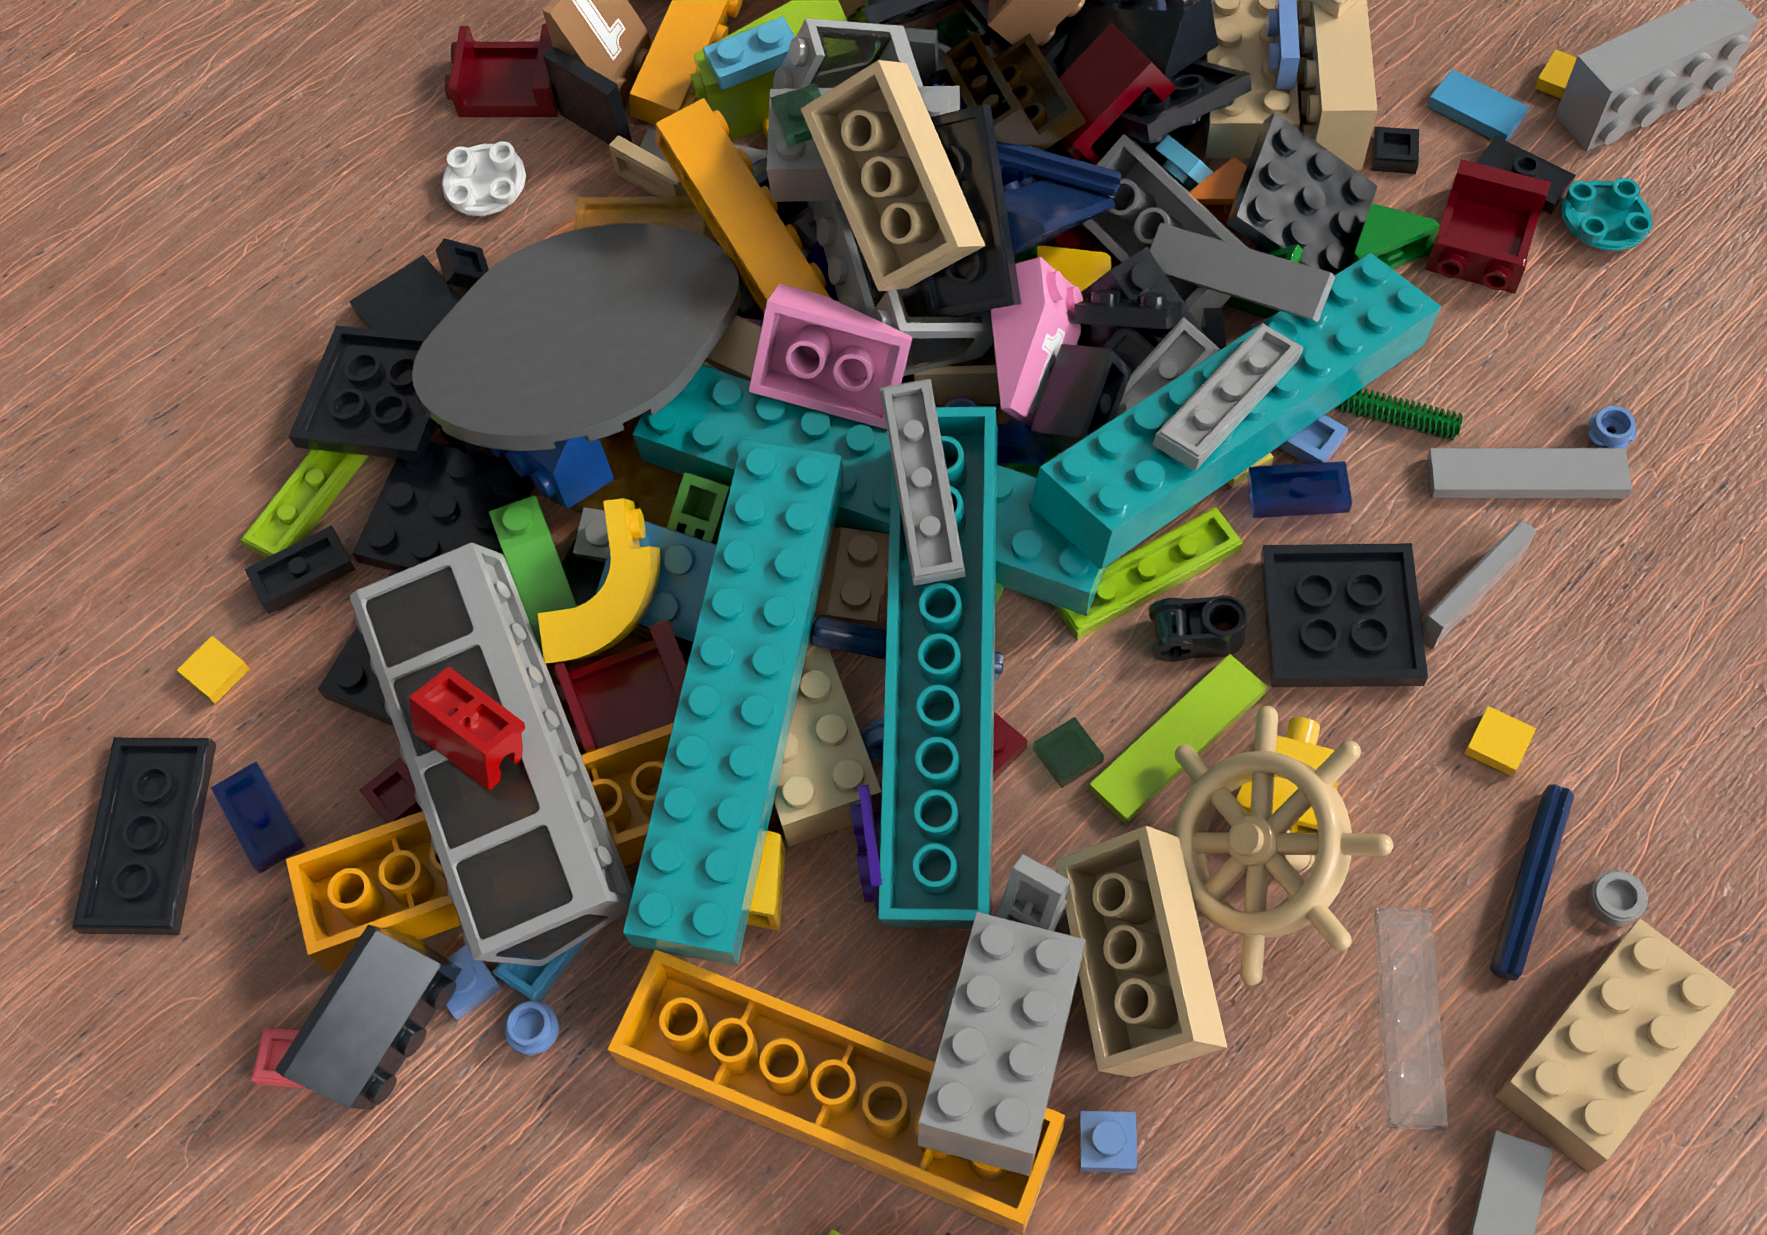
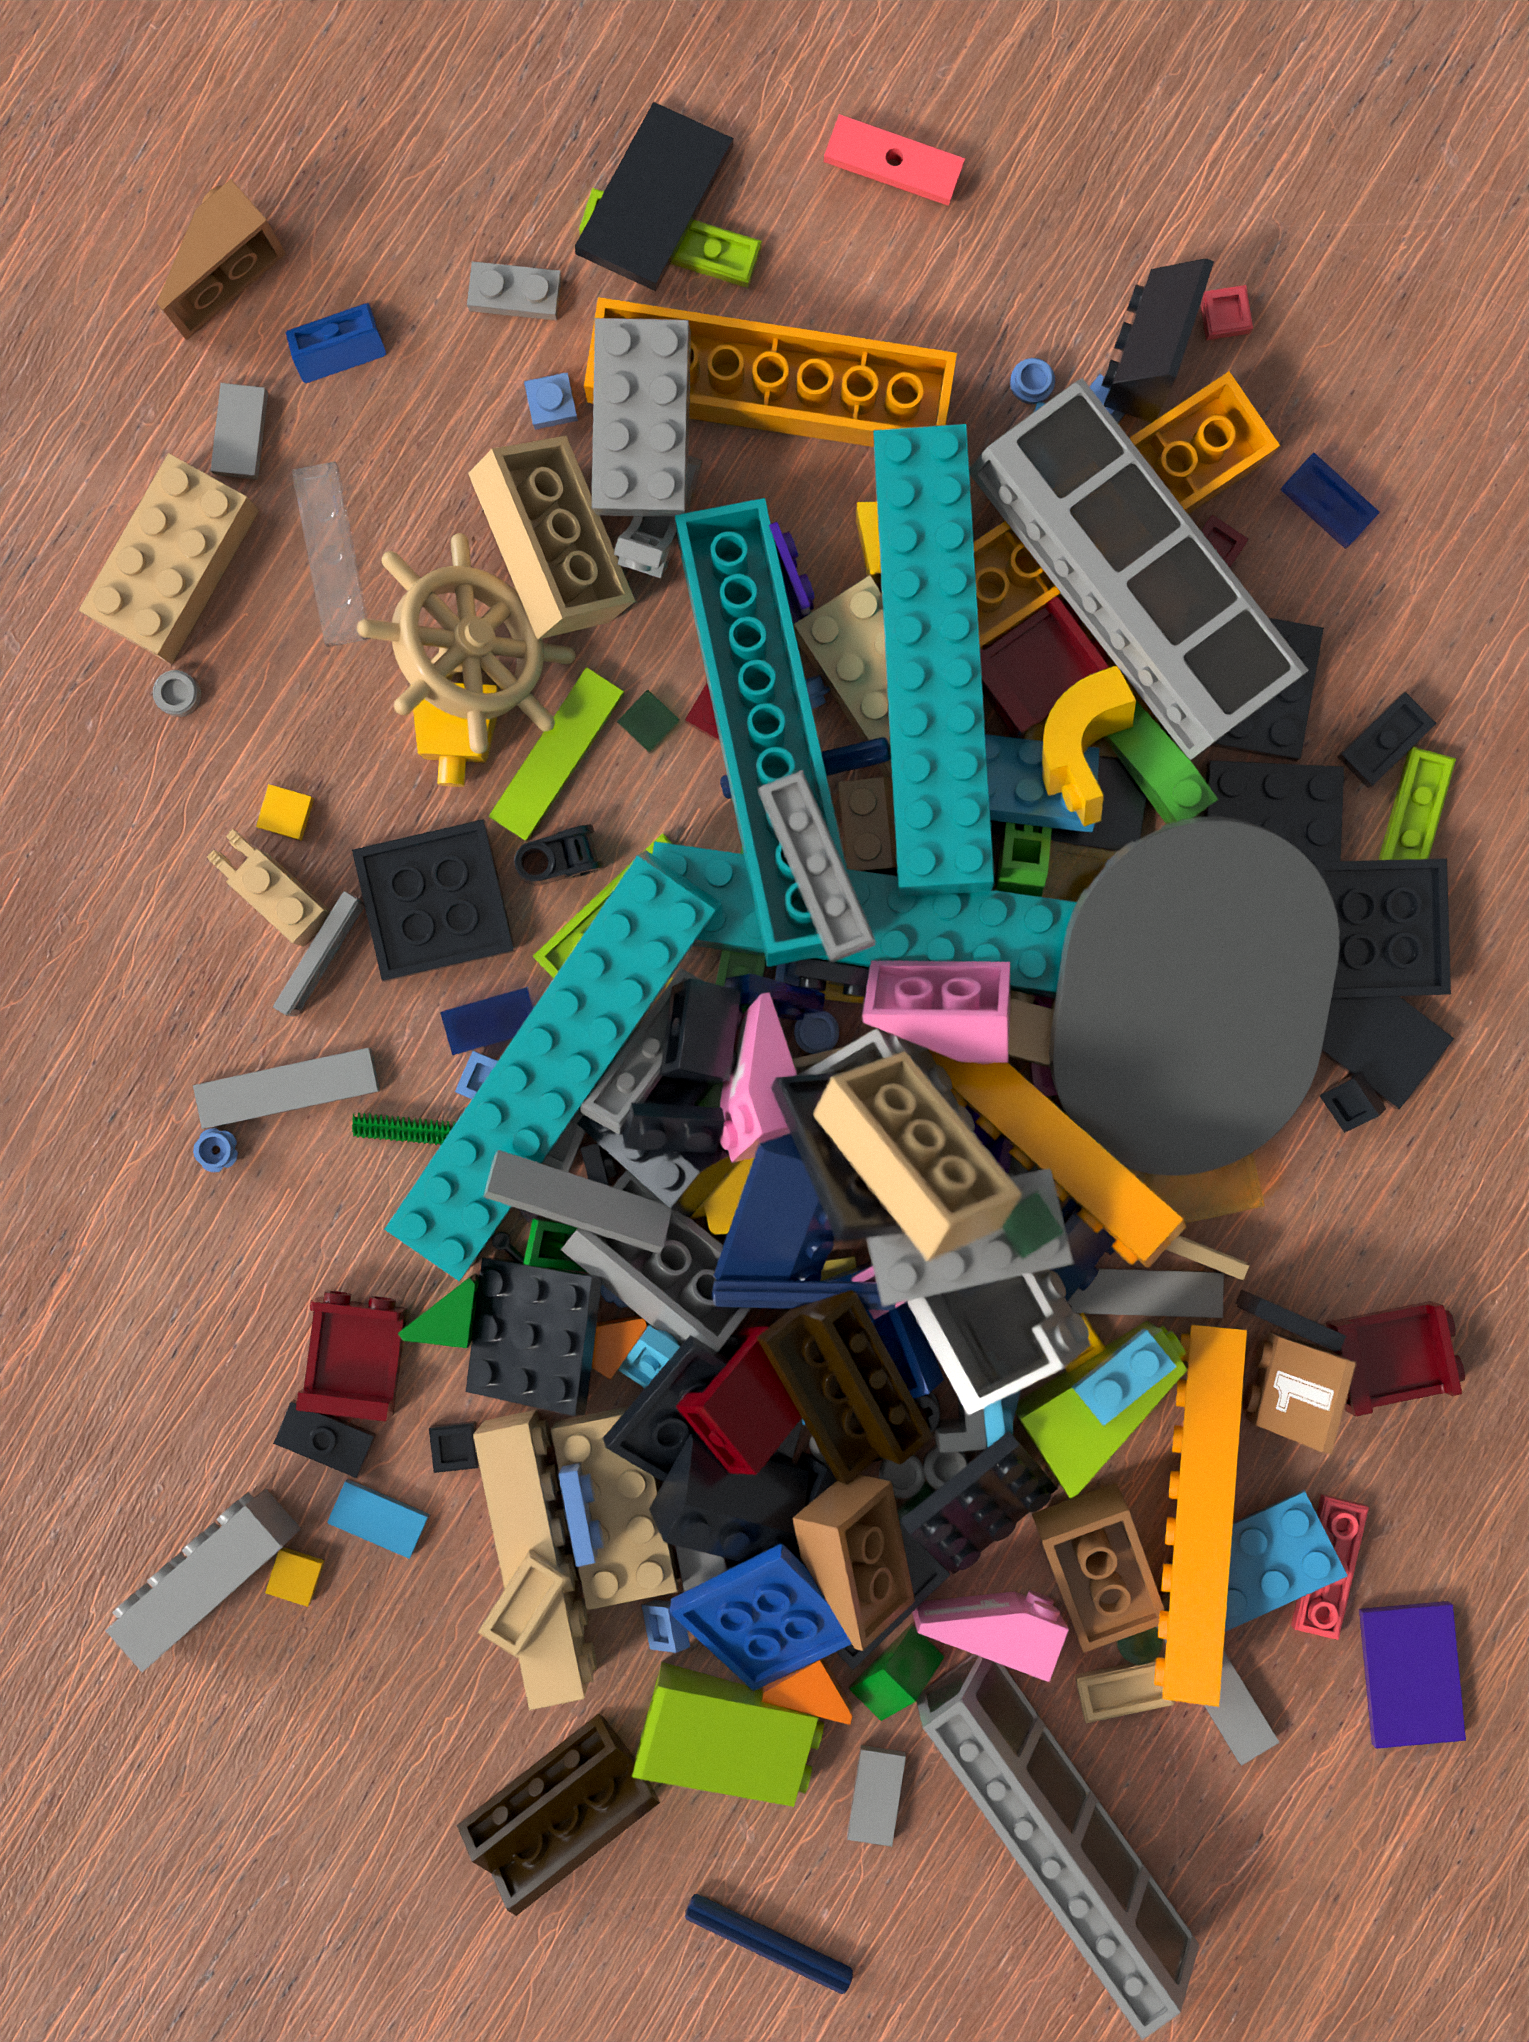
camera: 160 degrees right, 25 degrees up
black tile [72,737,216,935] -> none
yellow tile [177,636,250,704] -> none
red hinge [408,666,525,791] -> none
white dish [441,141,526,216] -> none
light grey plate [573,507,610,563] -> none
light grey tile [1153,323,1304,471] -> none
dark blue axle [1490,784,1574,981] -> none
teal dish [1561,178,1653,251] -> none
none -> tan hinge [207,829,331,947]

